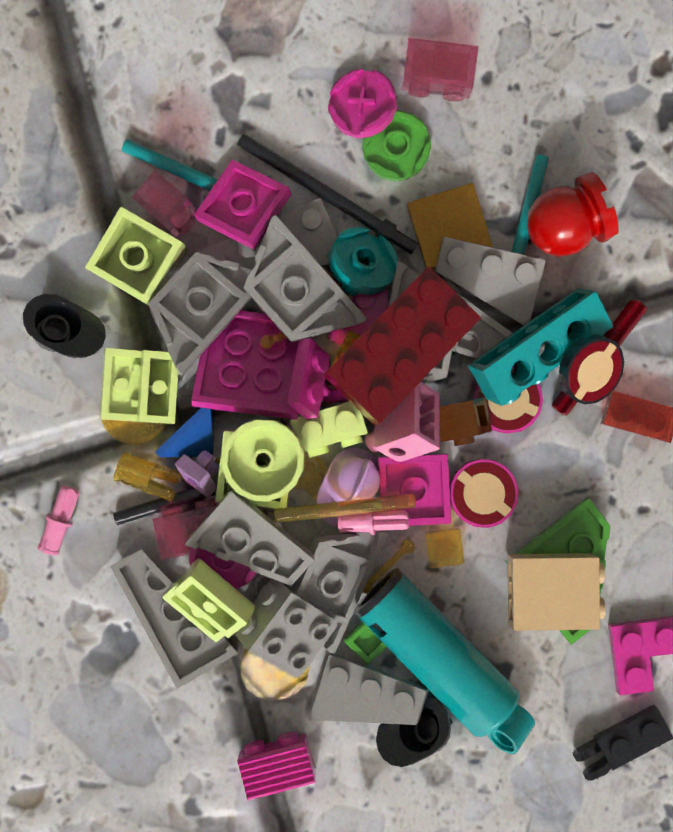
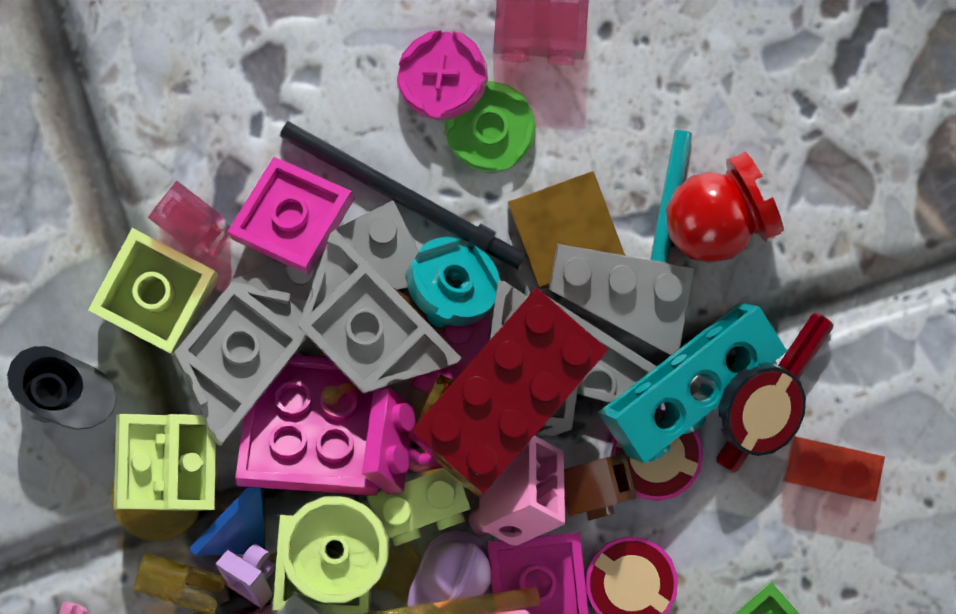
camera: 10 degrees left, 5 degrees down
teal bar [122,139,218,191] -> none

